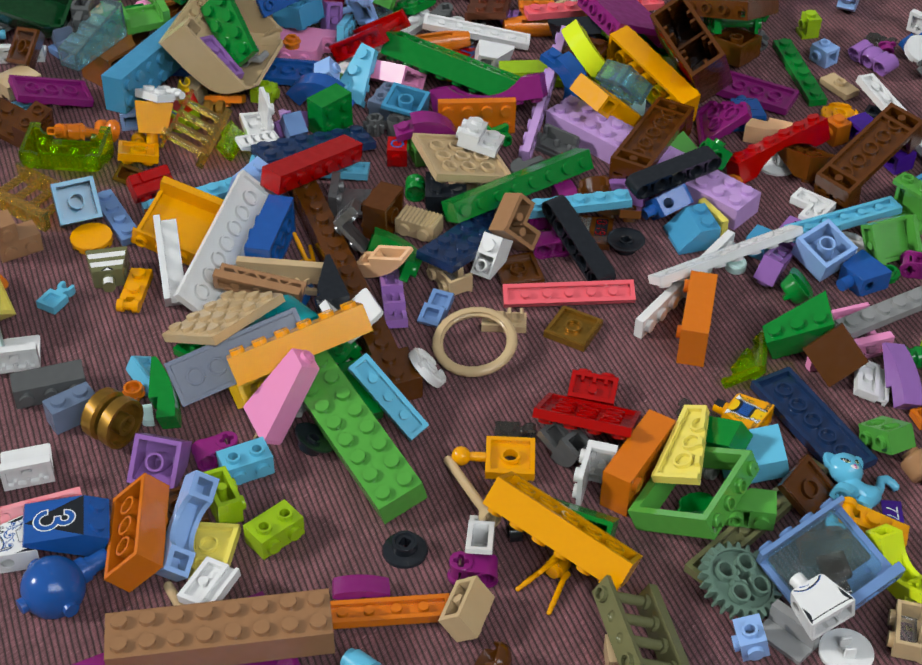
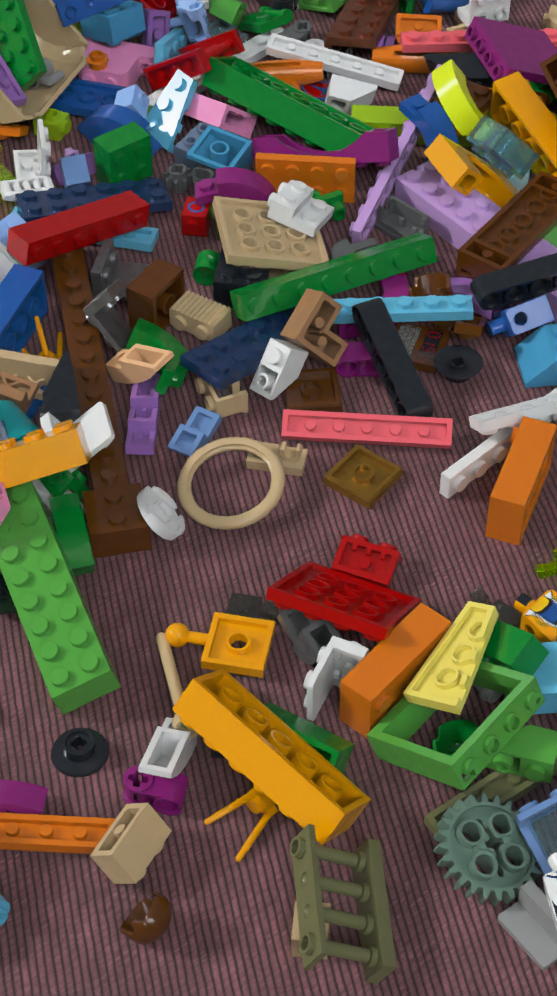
camera: 10 degrees right, 5 degrees up
medium azure plate [348,353,429,442] -> none
light blue brick [731,613,770,662] -> none

